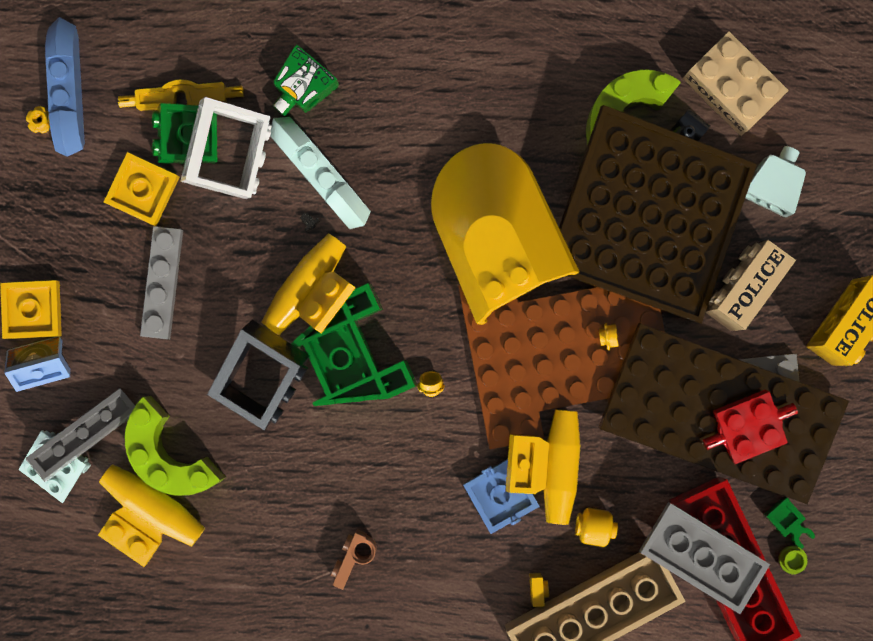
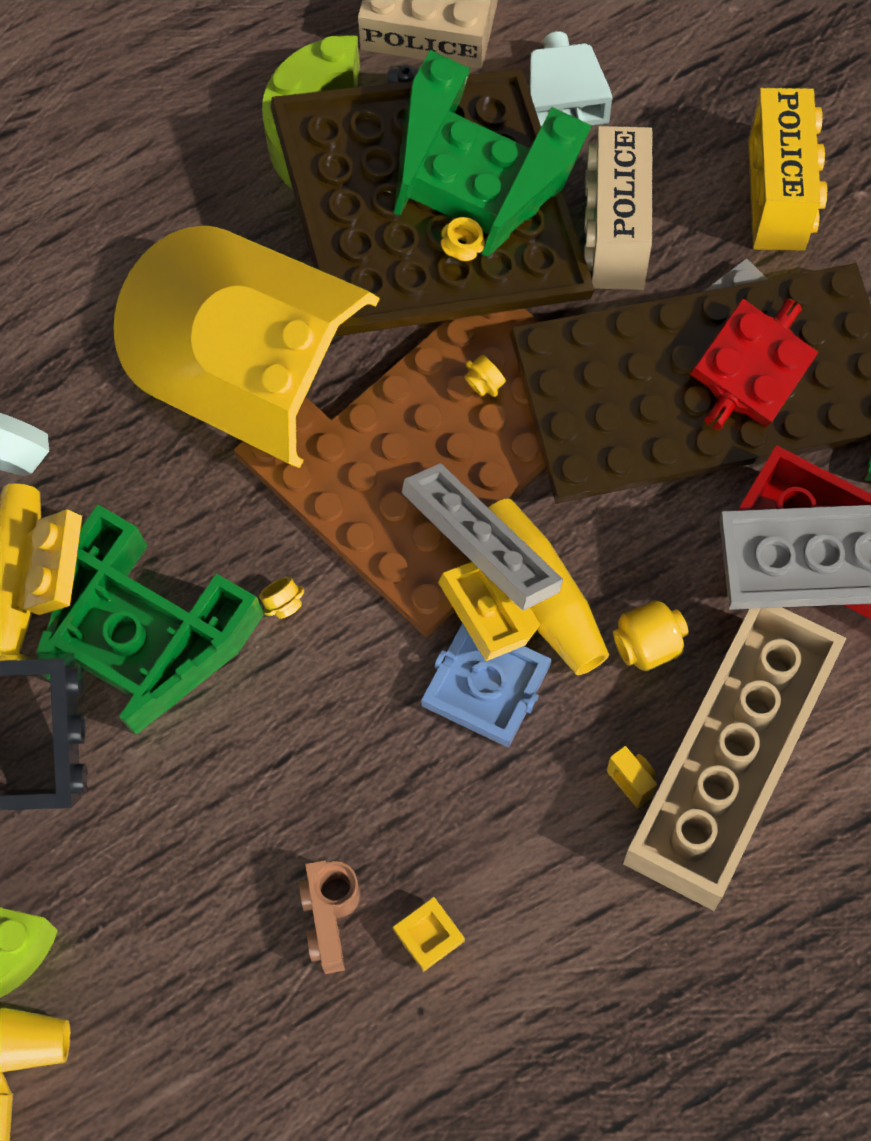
camera: 30 degrees left, 20 degrees down
none -> yellow plate [393,897,465,972]
none -> green wedge [394,50,592,257]
none -> light grey plate [402,463,563,611]
none -> yellow plate [441,217,485,261]

